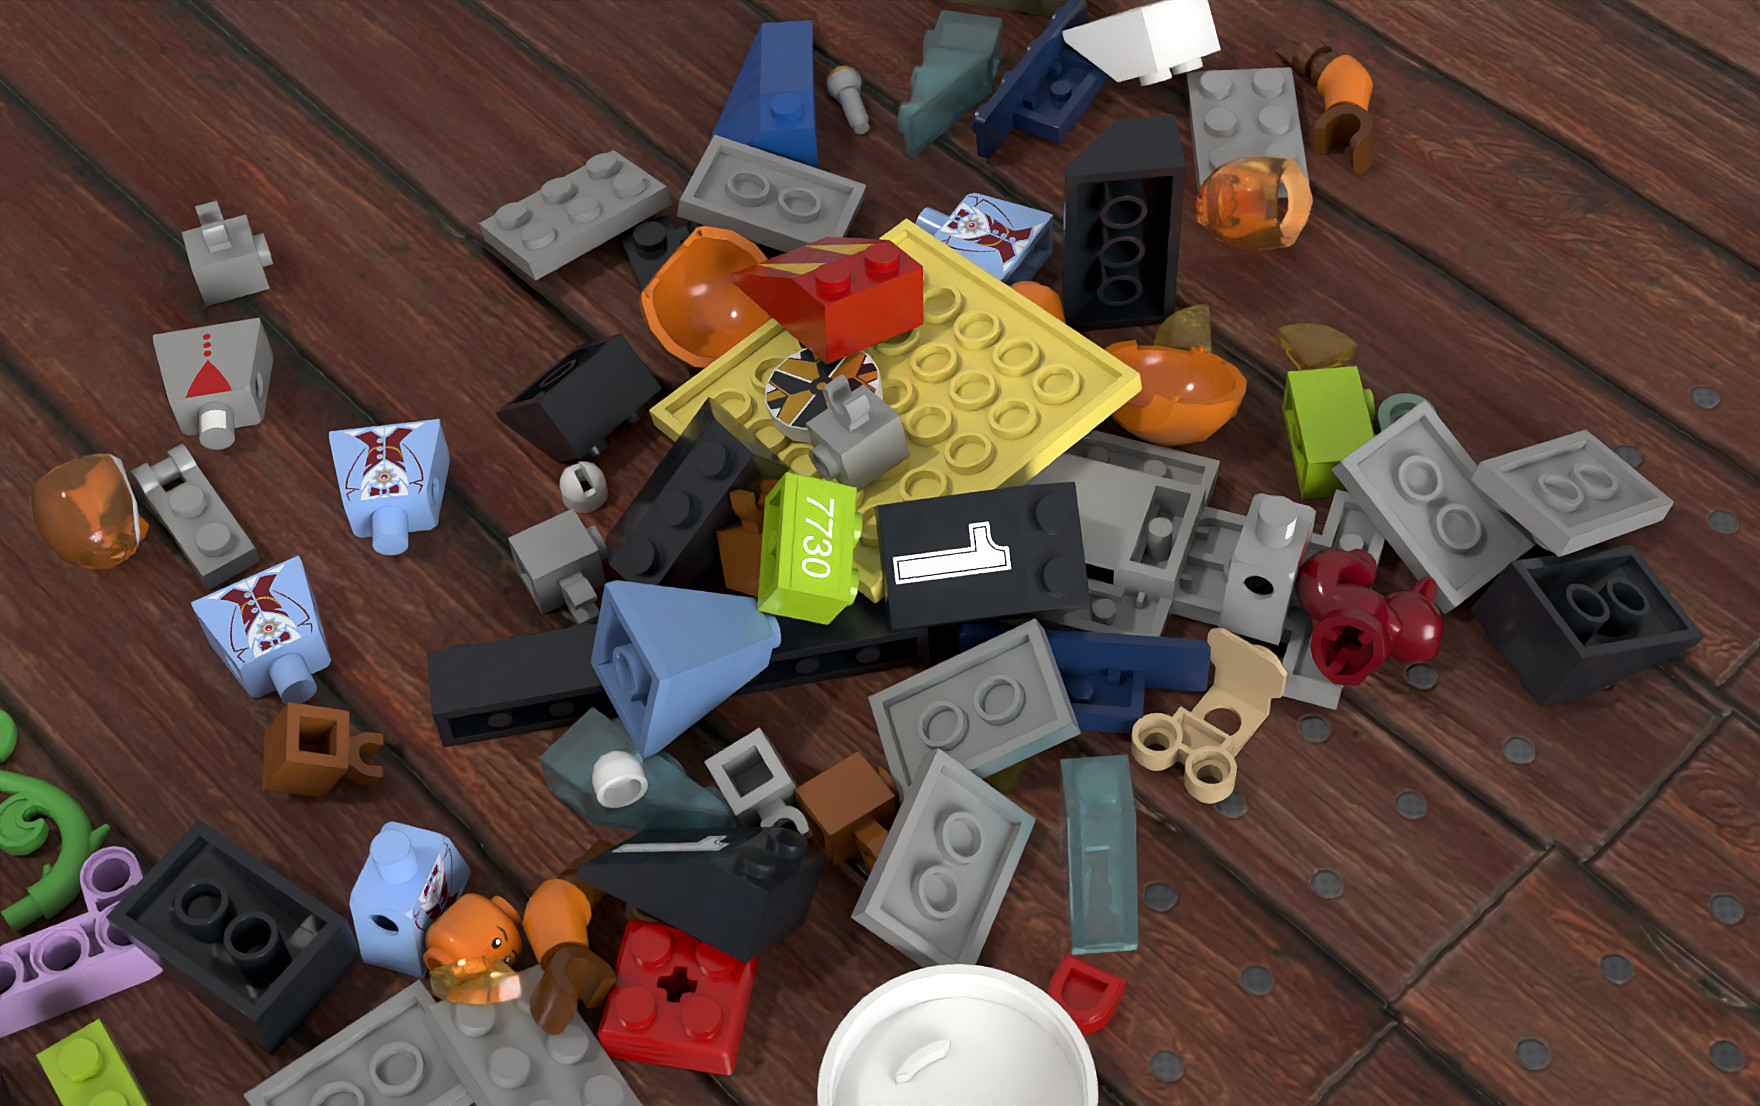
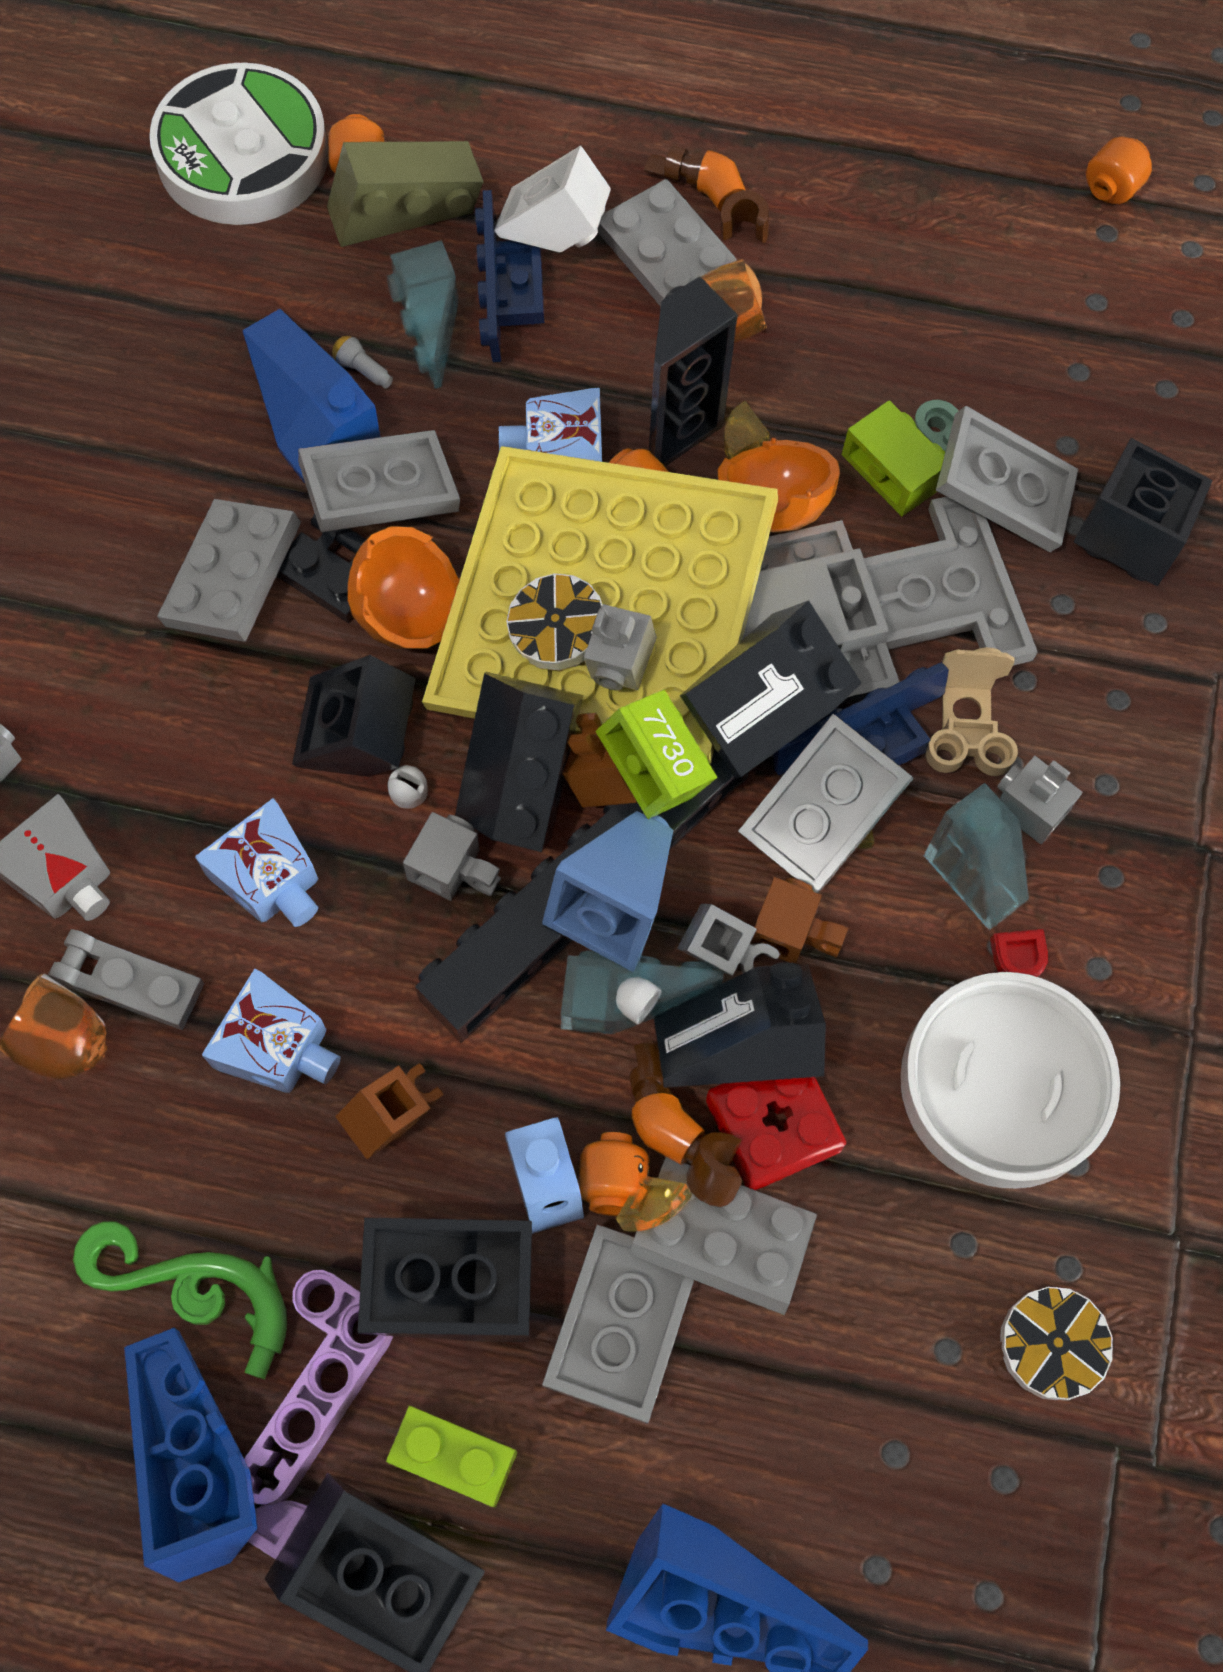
camera: 40 degrees left, 15 degrees up
red slope [732,237,924,364] -> none
light grey plate [851,748,1036,968] -> none
light grey torso [1218,493,1316,645] -> none
clear yellow tile [1276,323,1357,371] -> none
dark red animal [1295,548,1443,686] -> none
light grey plate [1470,430,1674,557] -> none
none -> light grey brick [994,756,1083,844]

